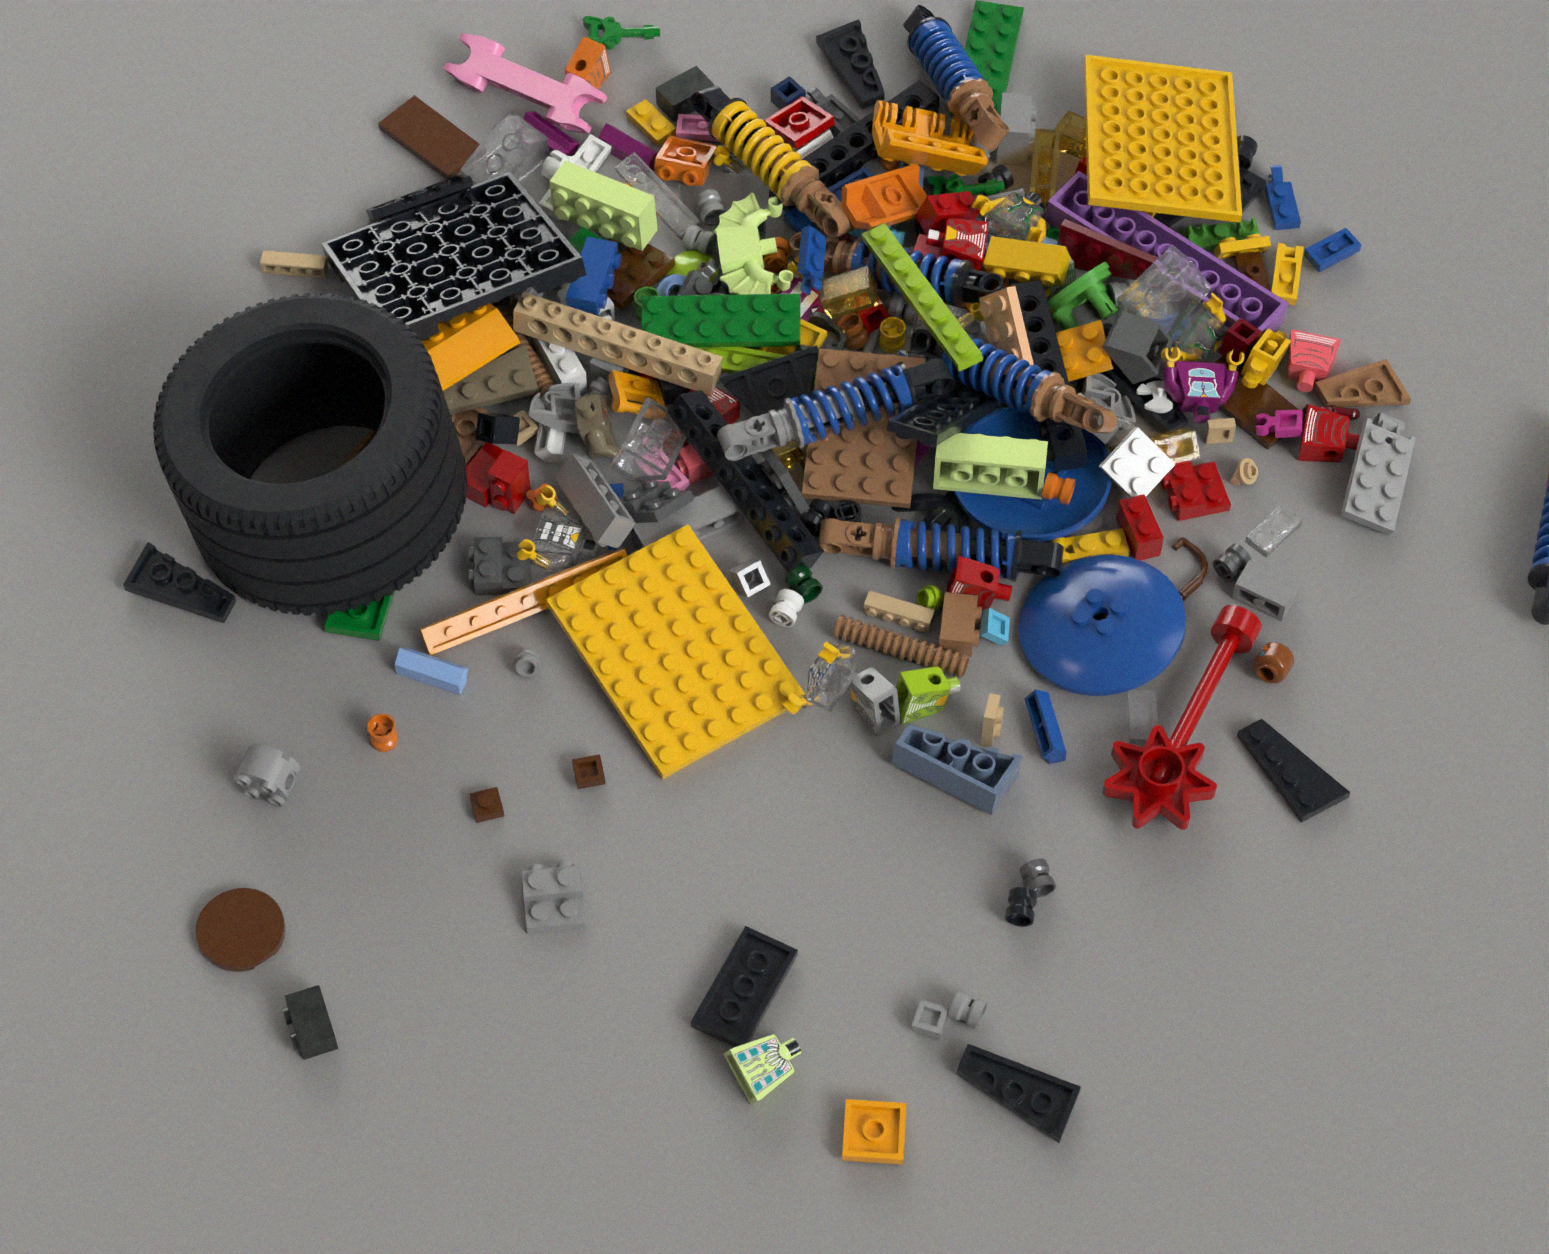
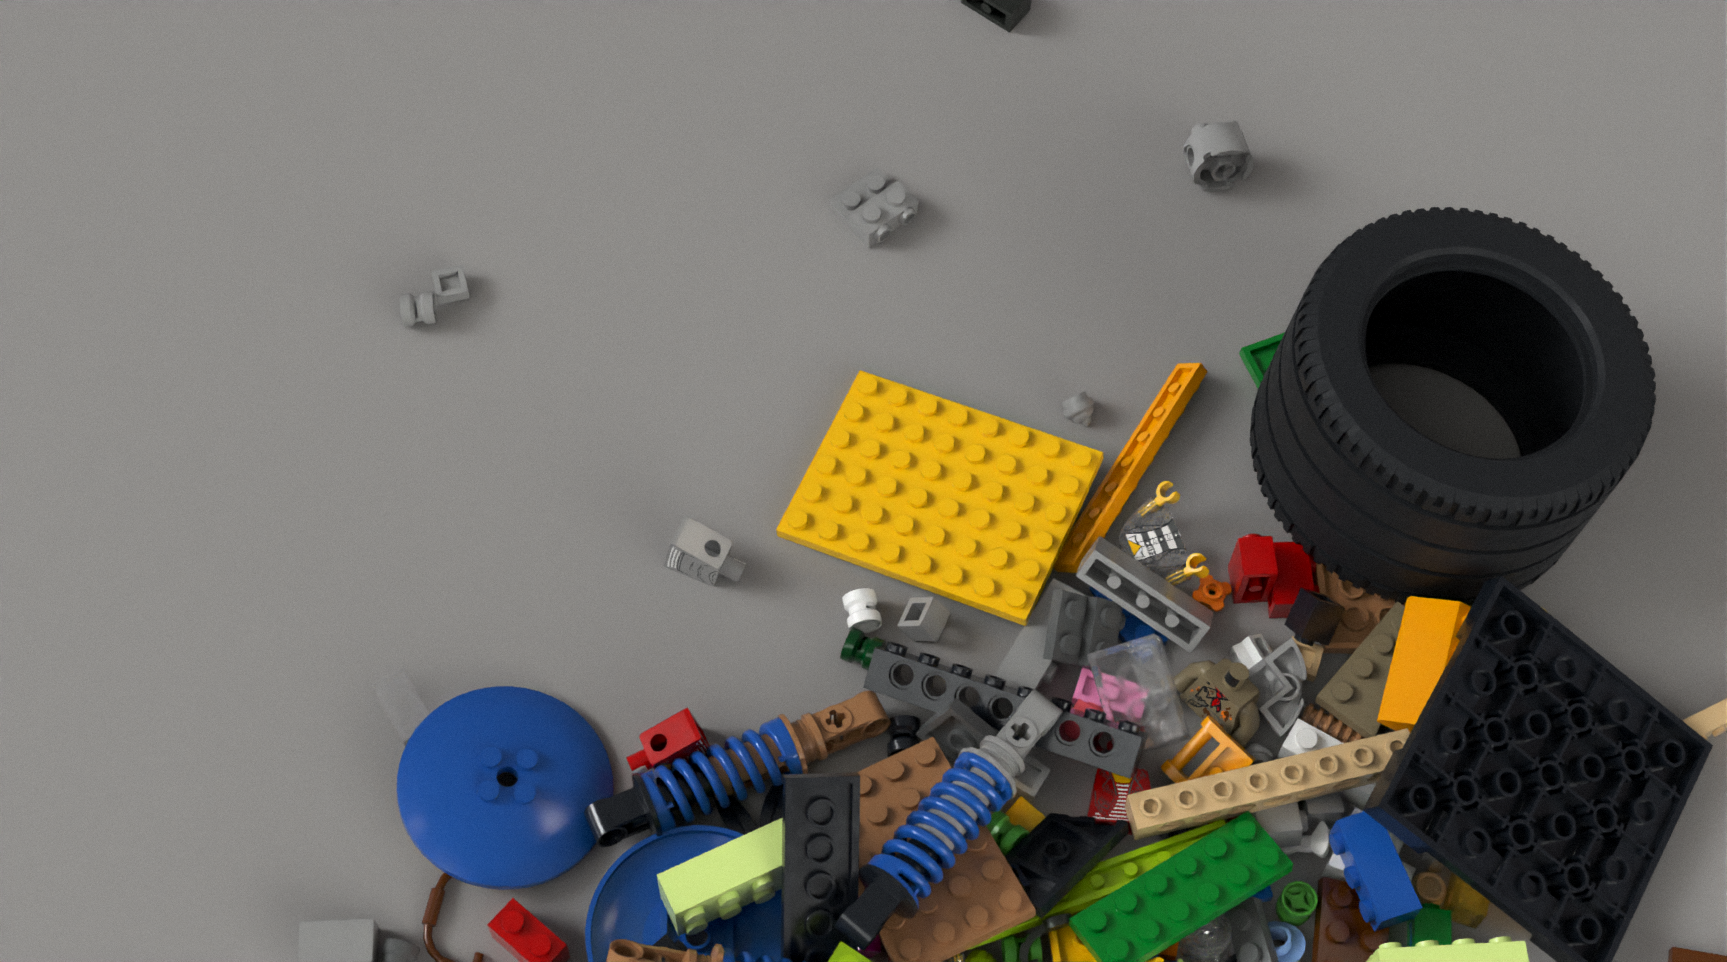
camera: 145 degrees right, 5 degrees up
reddish brown tile [196,888,285,972] -> none
black wing [366,174,474,221] -> none
orange wheel [367,713,398,752] -> none
light blue piece [395,647,469,695] -> none
dark grey plate [468,537,531,595] -> none
reddish brown plate [469,787,505,823] -> none
reddish brown plate [572,754,606,789] -> none
black plate [691,926,798,1047] -> none
torso [723,1034,801,1104] -> none
clear torso [782,642,858,715] -> none
medium nougat piece [833,614,969,678] -> none
black wheel [834,500,861,531] -> none
light orange plate [842,1099,907,1165] -> none
tan piece [863,590,935,633] -> none
sand blue wedge [892,724,1023,815] -> none
lime torso [895,666,961,725] -> none
lime plate [916,585,944,611] -> none
medium nougat brick [939,592,982,657] -> none
black wing [957,1044,1081,1144] -> none
medium azure plate [980,608,1010,645] -> none
tan plate [981,693,1004,747] -> none
black wheel [1005,887,1038,927] -> none
flat silver wheel [1019,858,1056,898] -> none
blue piece [1024,689,1067,764] -> none
orange wheel [1041,472,1076,506] -> none
yellow plate [1049,528,1130,565] -> none
red piece [1102,605,1262,830] -> none
black wing [1237,719,1350,823] -> none
dark orange head [1253,642,1294,683] -> none

